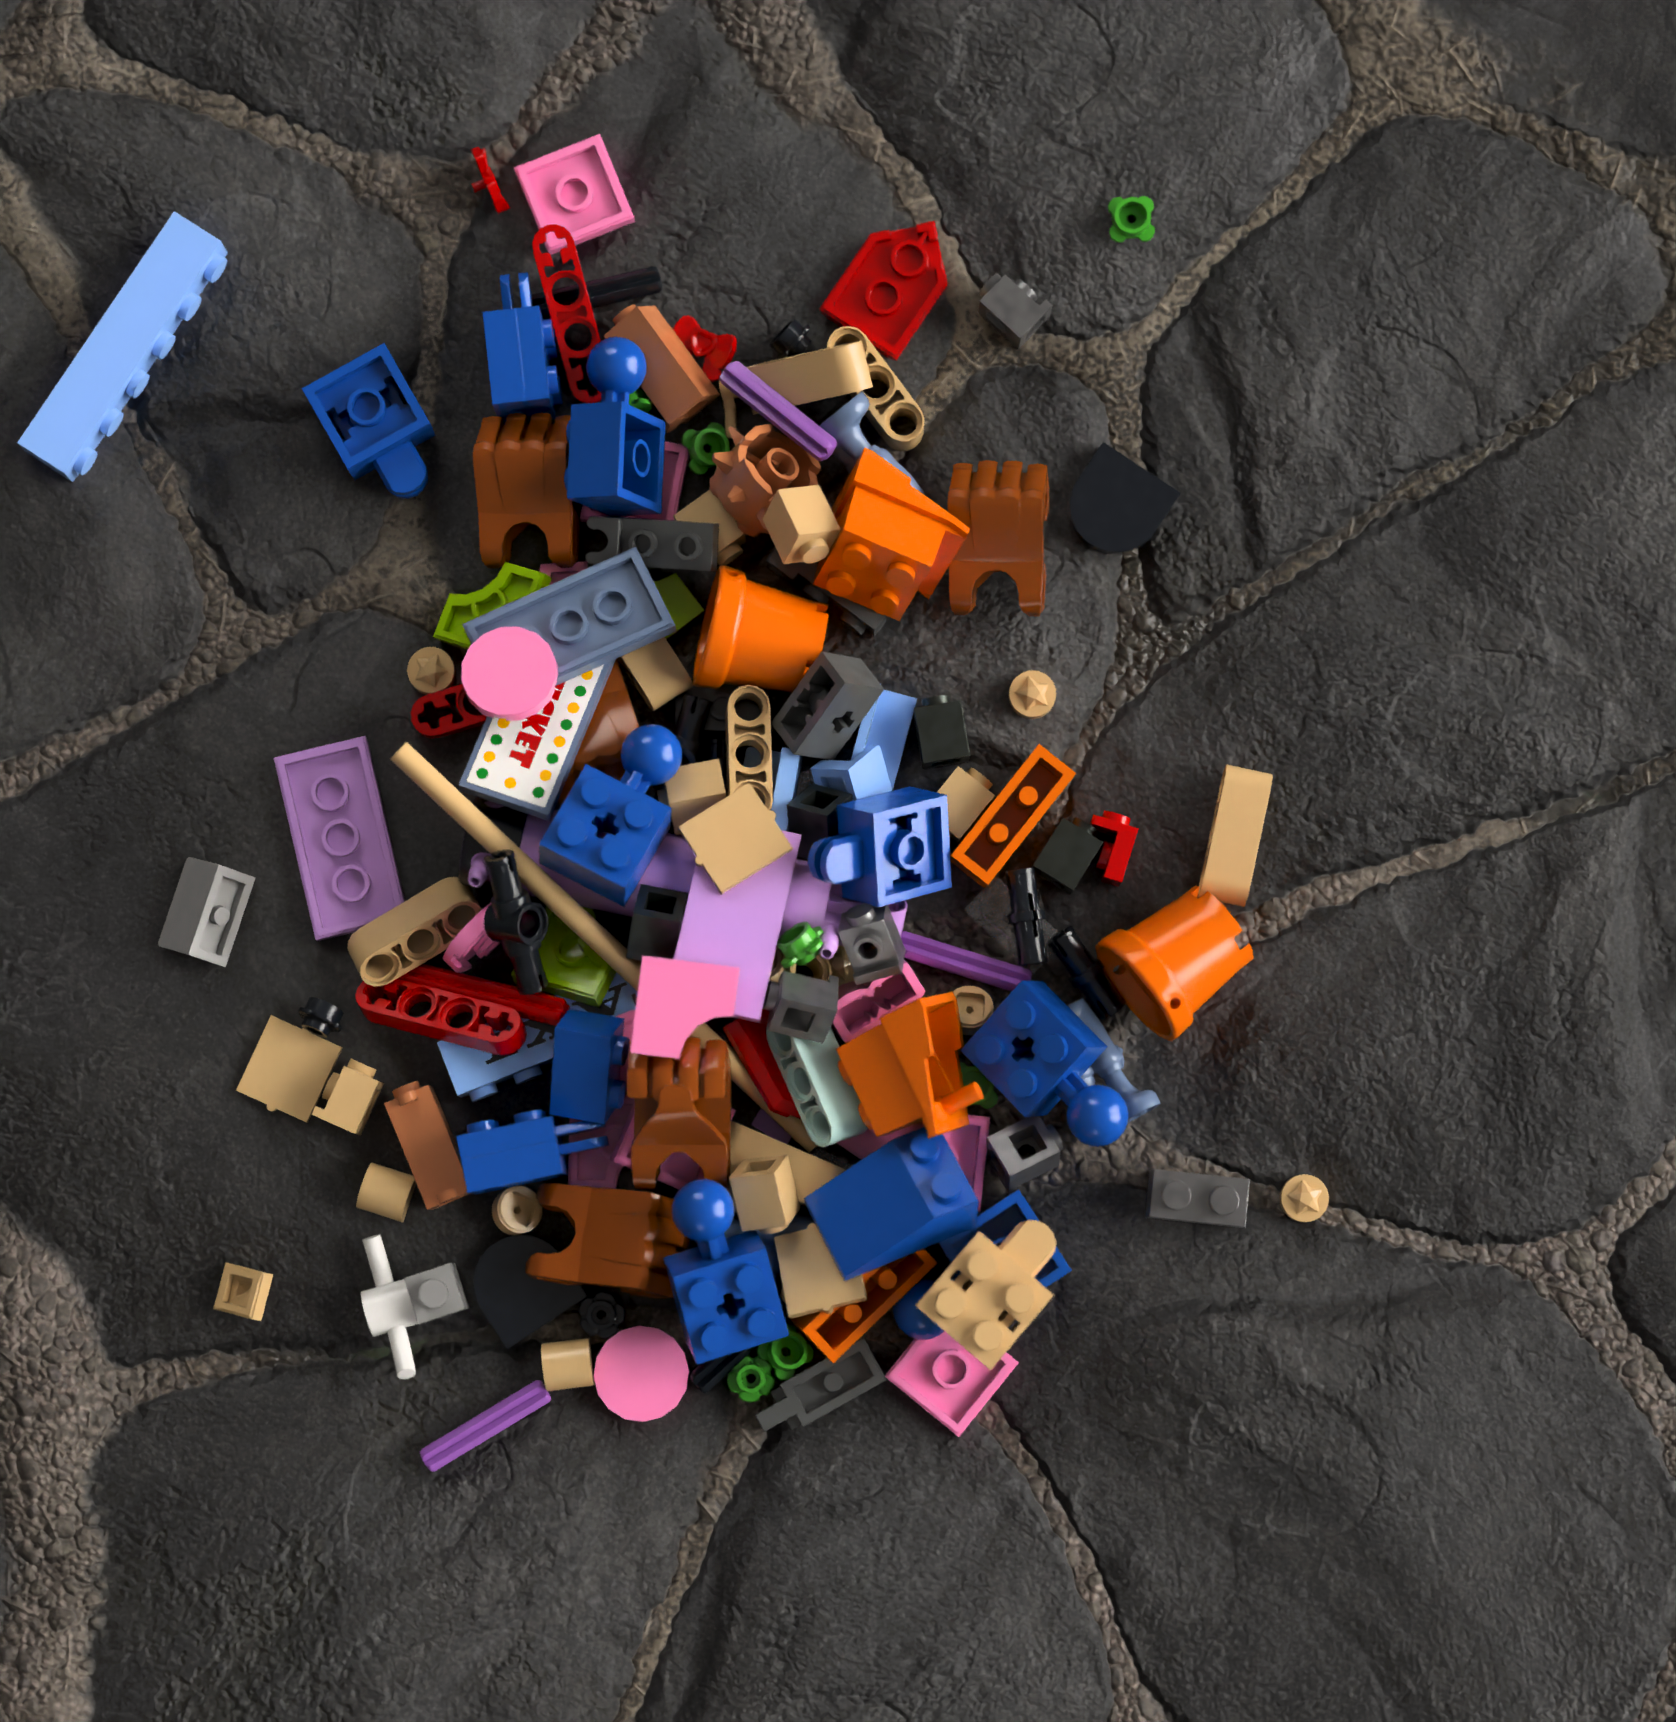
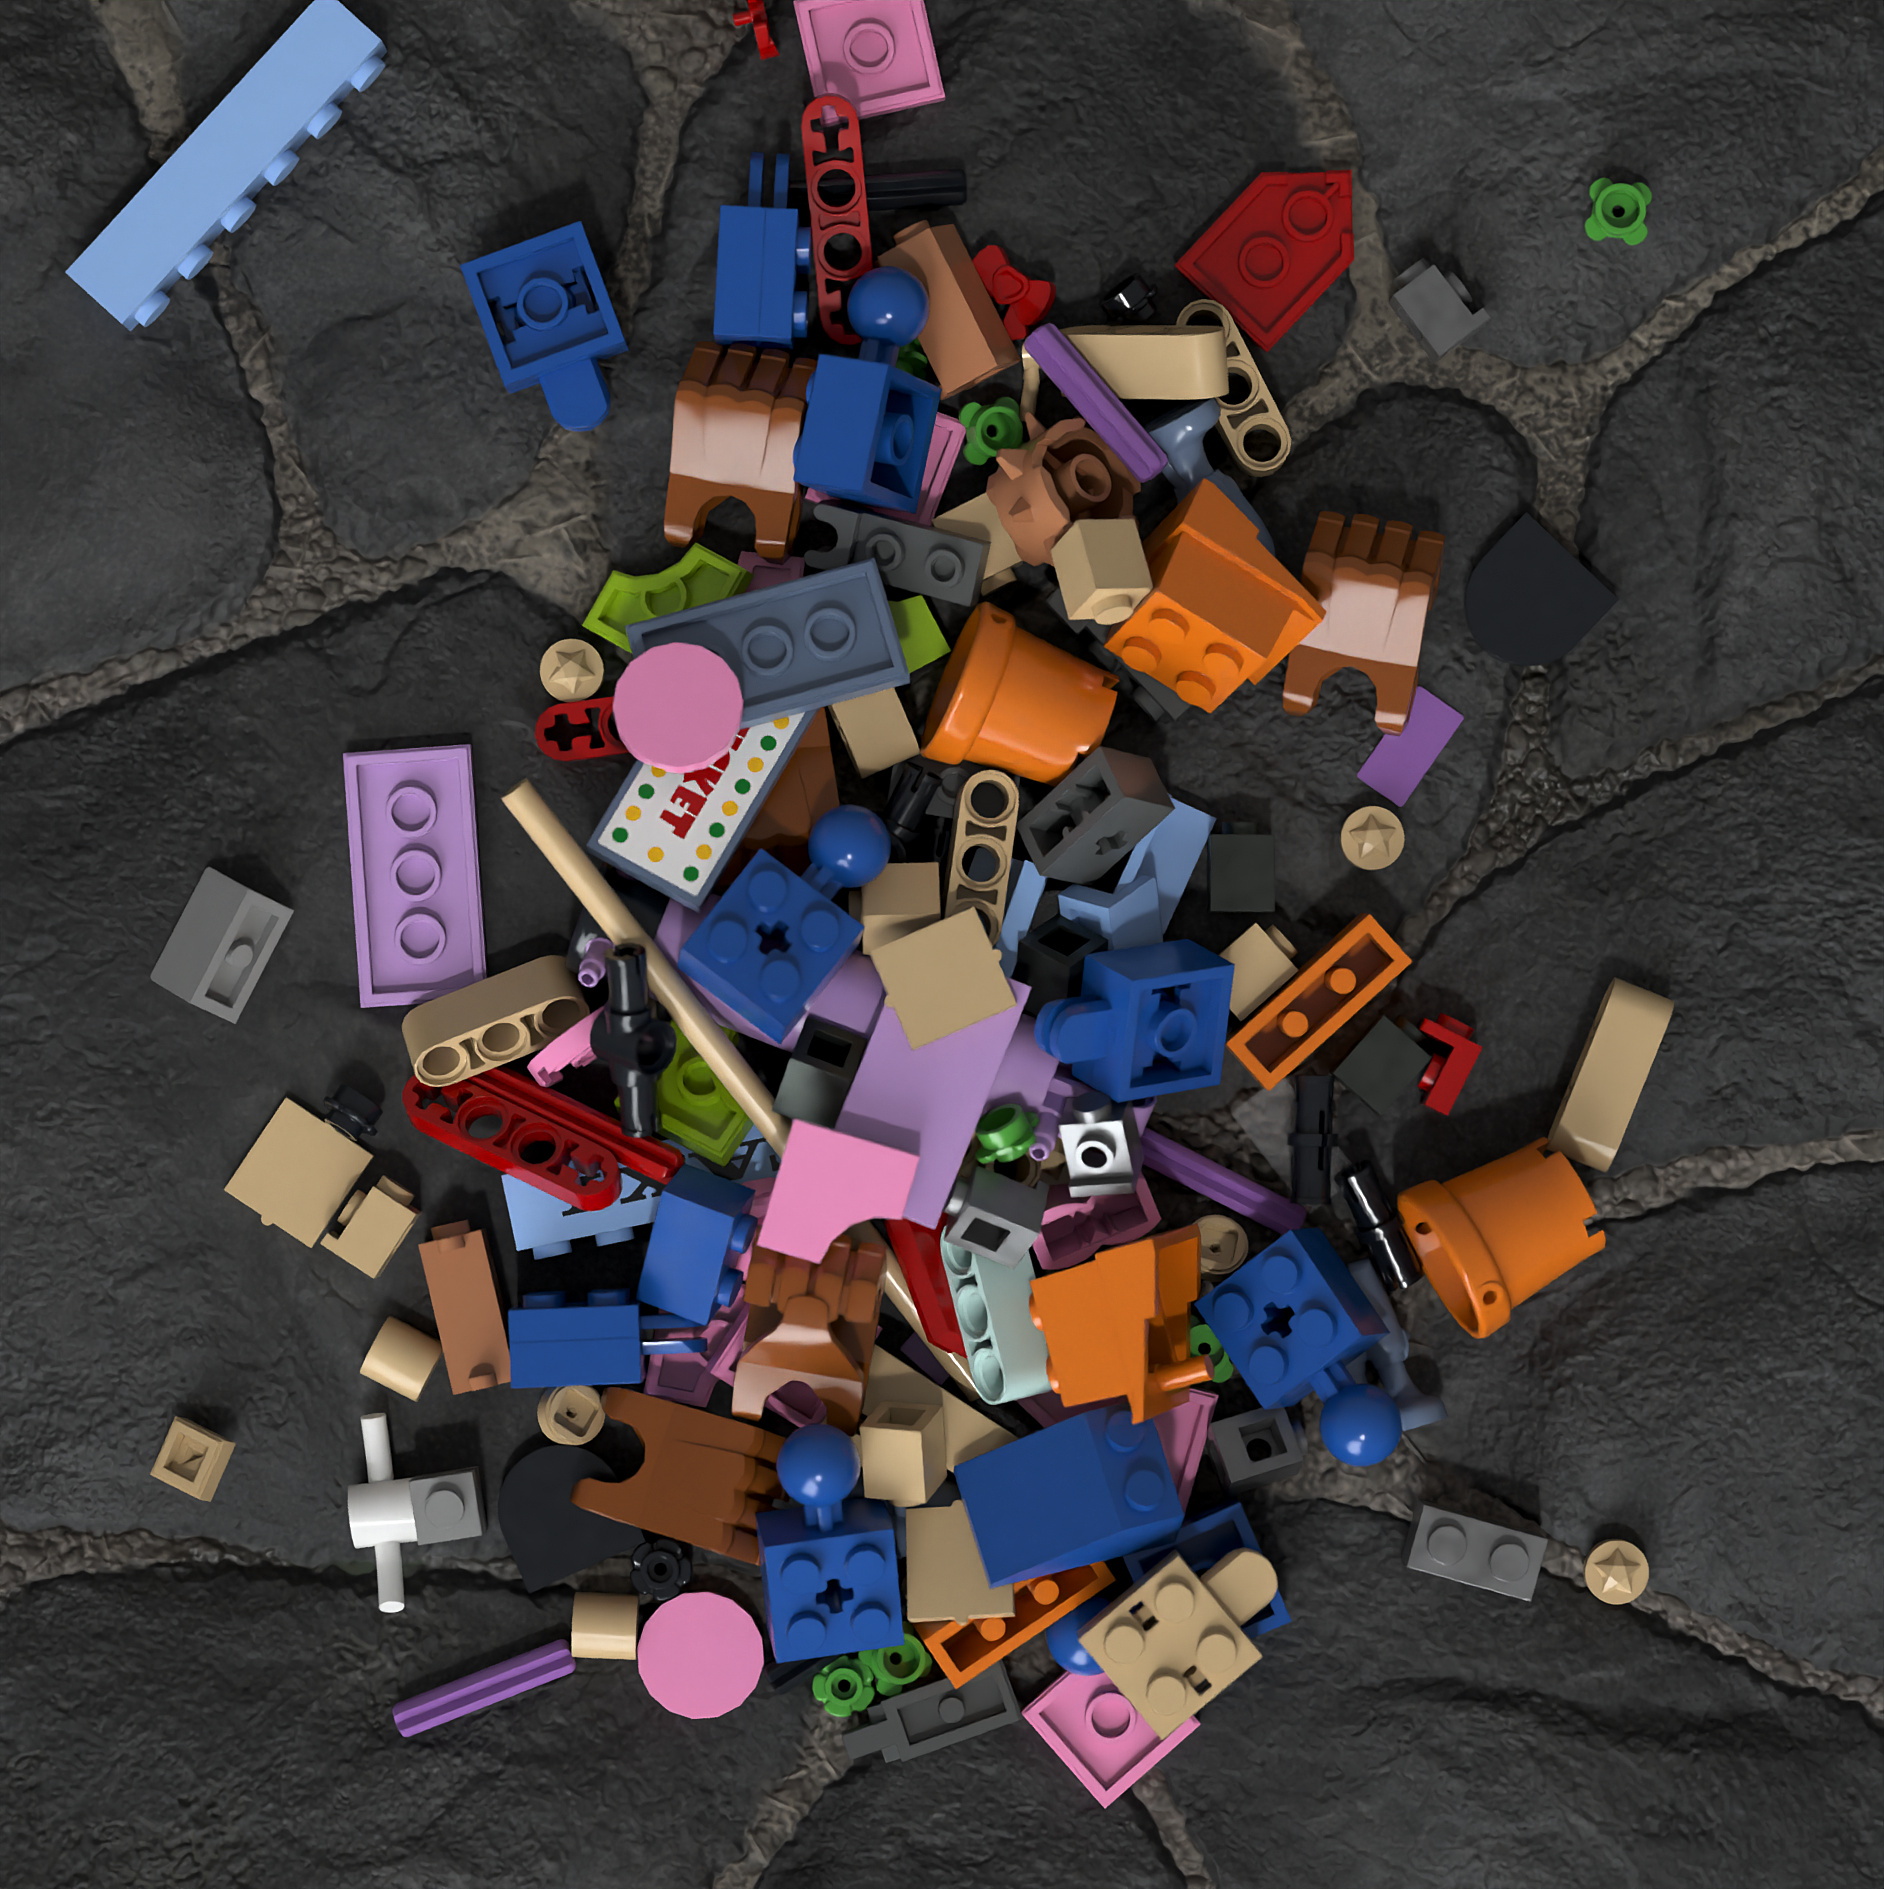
camera: 10 degrees right, 5 degrees up
none -> medium lavender sticker [1357,686,1464,807]

